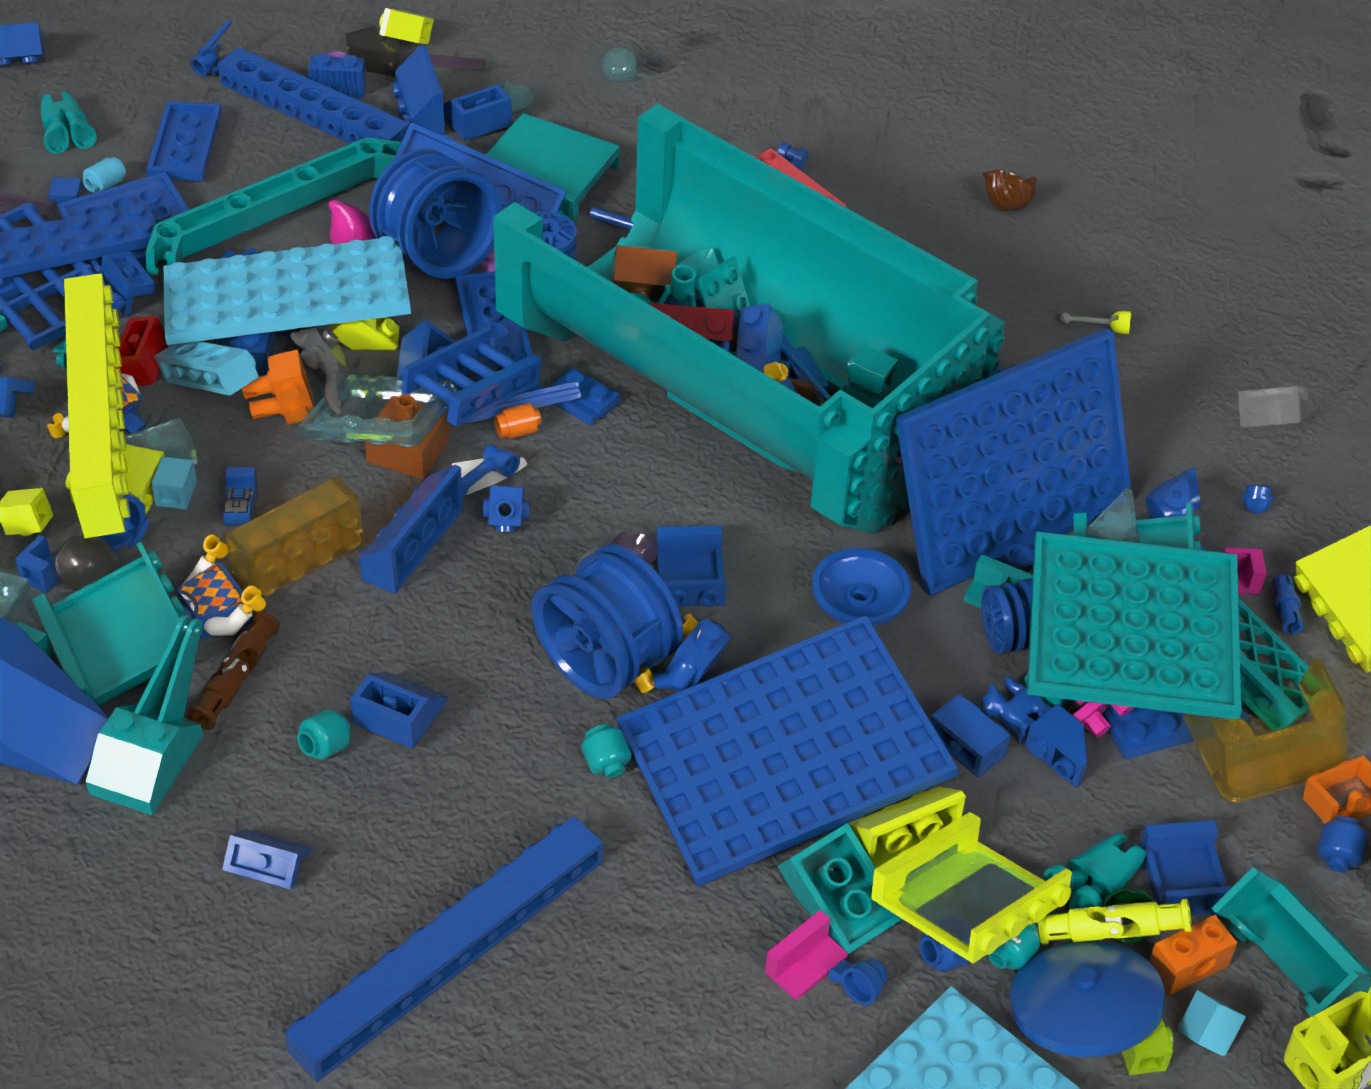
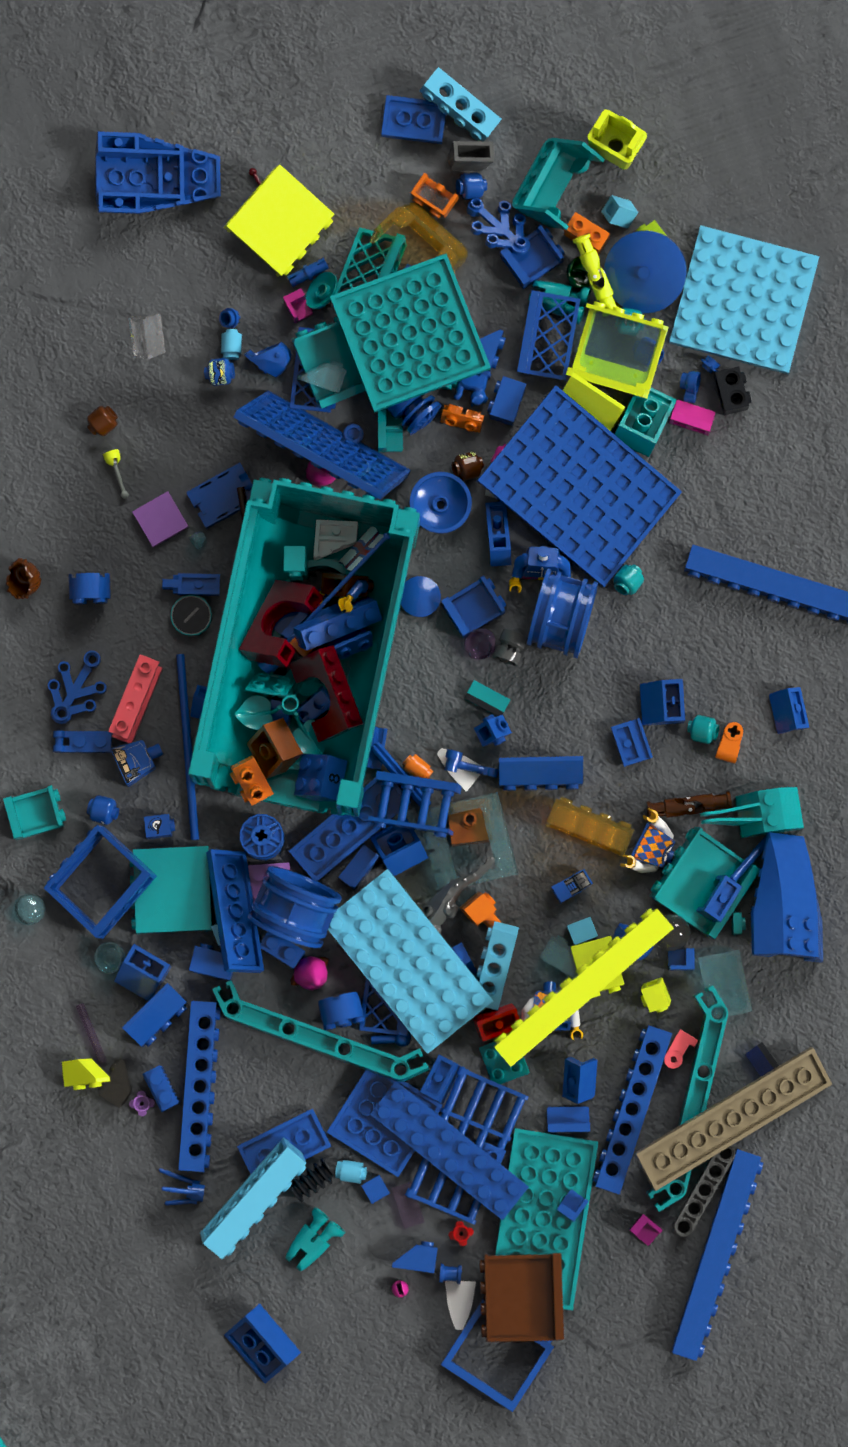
camera: 115 degrees left, 35 degrees up
none -> teal panel [3,785,66,841]
none -> blue window [44,825,157,939]
none -> blue plant [47,650,107,724]
none -> blue brick [68,573,111,604]
none -> reddish brown head [87,406,118,436]
none -> medium lavender tile [132,491,189,548]
none -> blue brick [144,814,176,839]
none -> medium azure brick [200,1137,306,1259]
none -> blue head [204,358,235,386]
none -> medium azure brick [221,329,242,360]
none -> orange brick [229,755,274,806]
none -> dark red arch [239,580,323,668]
none -> black piece [290,1159,334,1203]
none -> teal dish [306,272,337,310]
none -> blue brick [318,992,365,1031]
none -> blue panel [338,845,380,891]
none -> blue dish [401,576,441,617]
none -> orange hinge [440,403,485,433]
none -> reddish brown head [452,452,484,481]
none -> teal tile [464,680,511,716]
none -> blue plant [466,198,530,256]
none -> blue slope [485,502,511,567]
none -> blue fence [517,290,581,380]
none -> blue plate [611,718,653,767]
none -> blue panel [696,875,742,922]
none -> blue plate [701,355,720,373]
none -> black brick [714,366,752,416]
none -> orange piece [715,722,743,764]
none -> blue bar [729,836,766,882]

